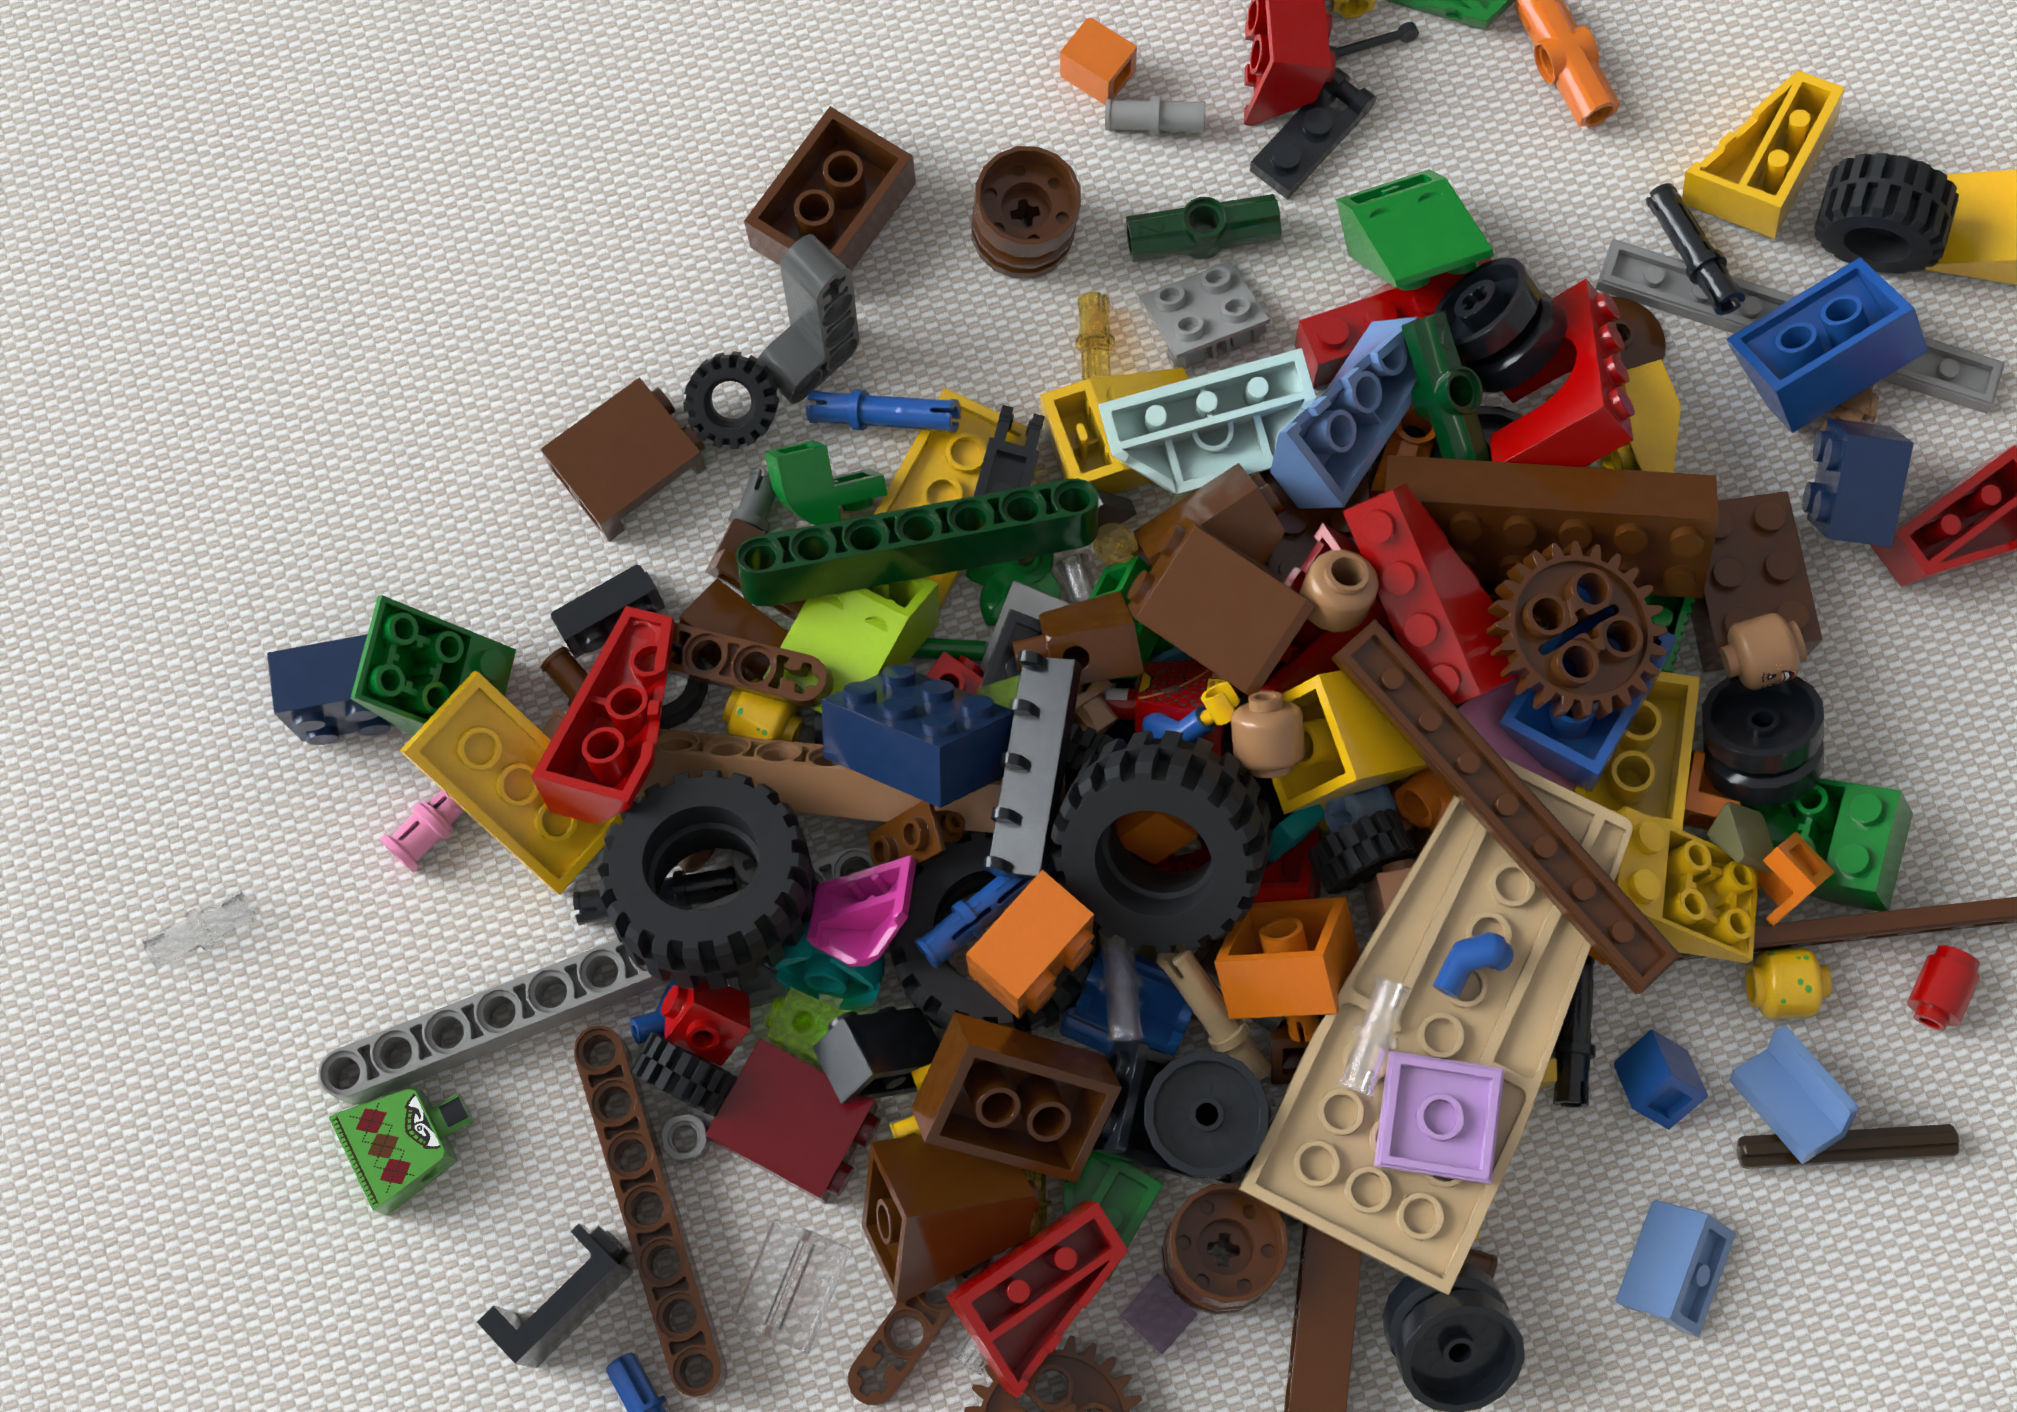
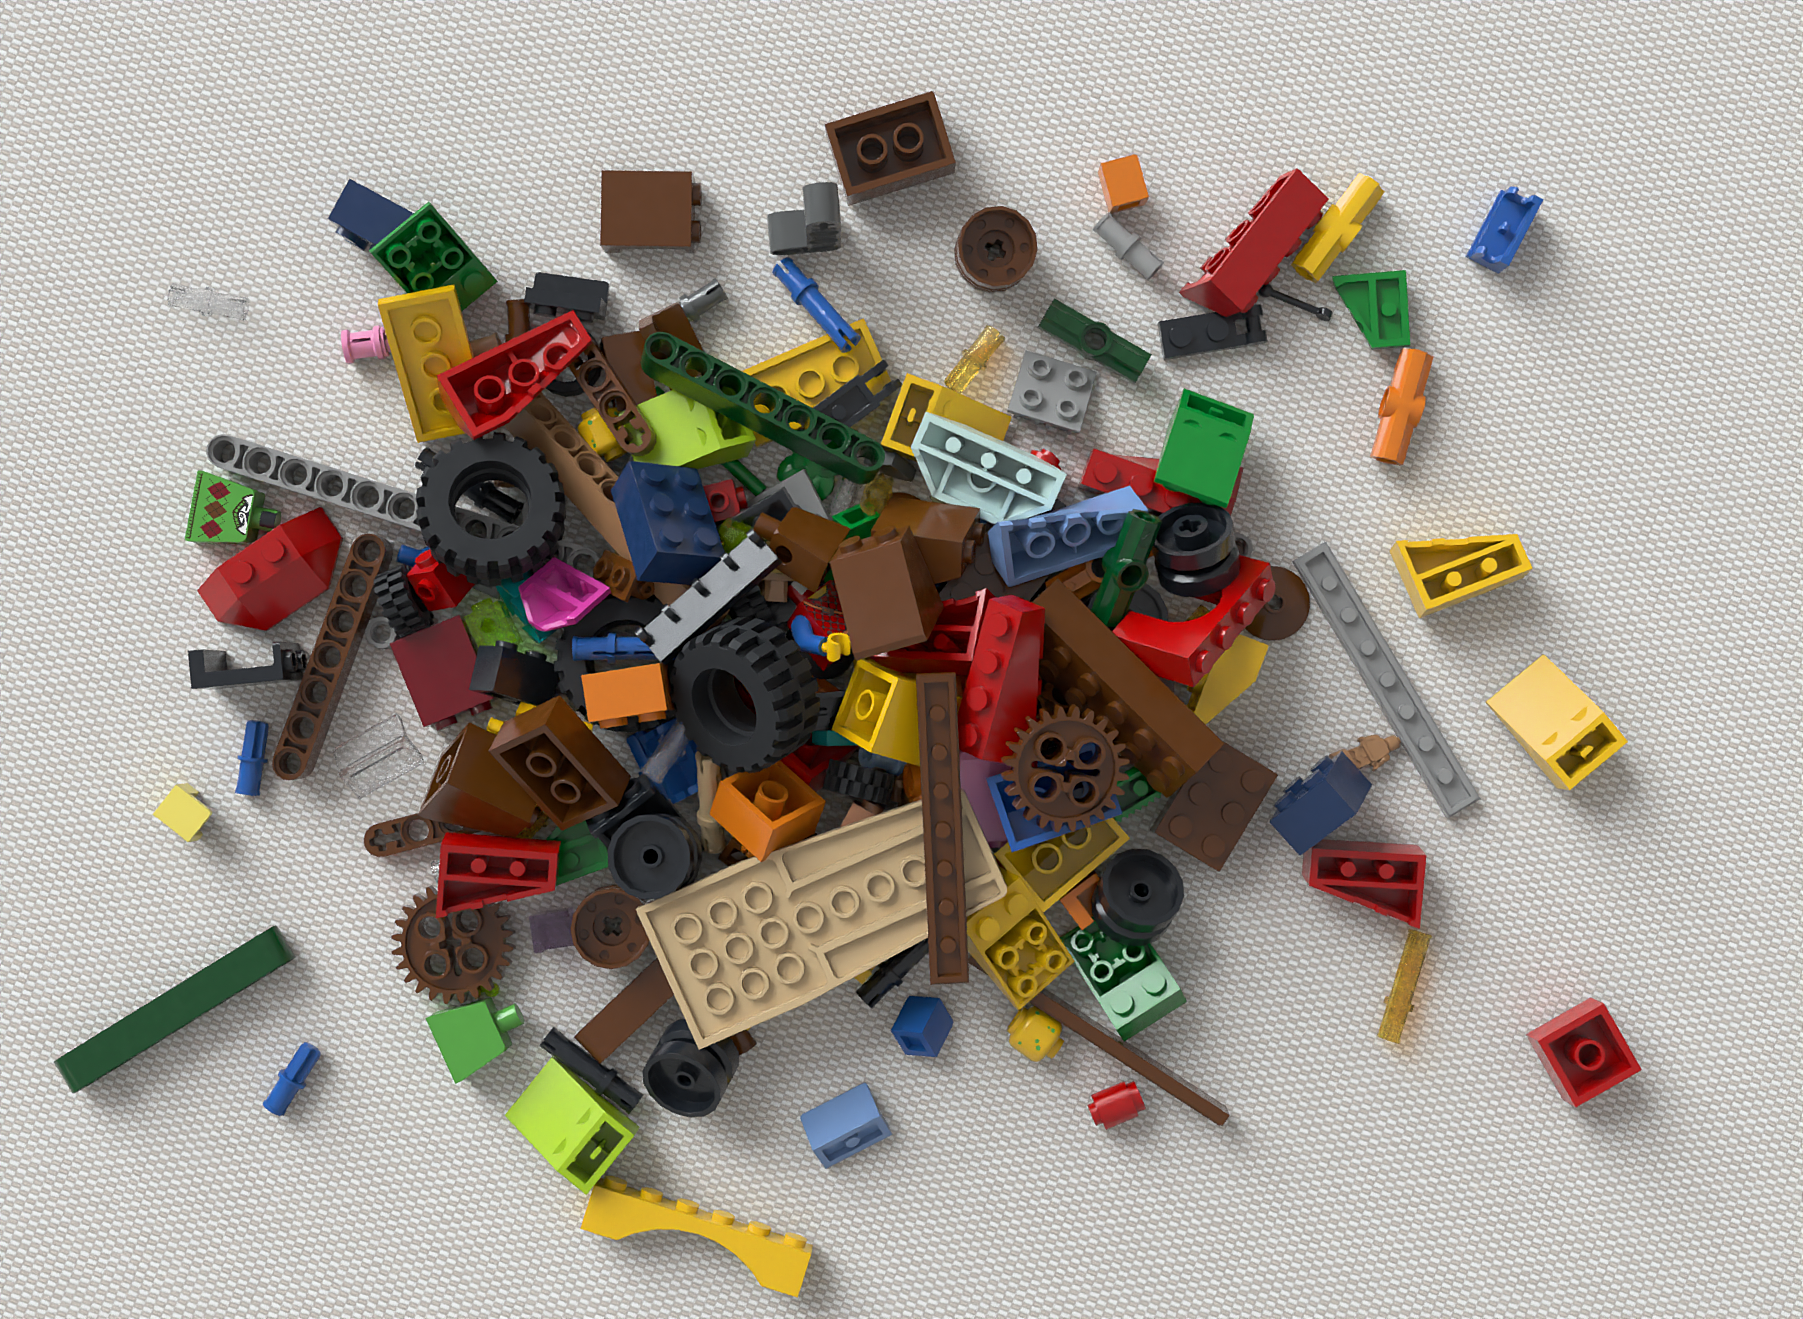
camera: 40 degrees right, 15 degrees up
black tyre [683,351,779,449] -> none
green brick [764,440,888,525] -> none
medium nougat head [1231,691,1305,778] -> none
medium nougat head [1300,550,1379,632] -> none
clear pin [1338,976,1412,1097] -> none
lavender tile [1374,1051,1505,1184] -> none
blue arm [1432,932,1514,999] -> none
black pin [1646,183,1745,316] -> none
olive slope [1707,802,1774,873] -> none
medium nougat head [1720,613,1807,690] -> none
blue slope [1726,257,1928,433] -> none
medium blue panel [1729,1025,1859,1165] -> none
dark brown axle [1736,1124,1960,1169] -> none
orange panel [1758,832,1835,926] -> none
black tyre [1814,153,1959,274] -> none
none -> red wedge [197,507,343,631]

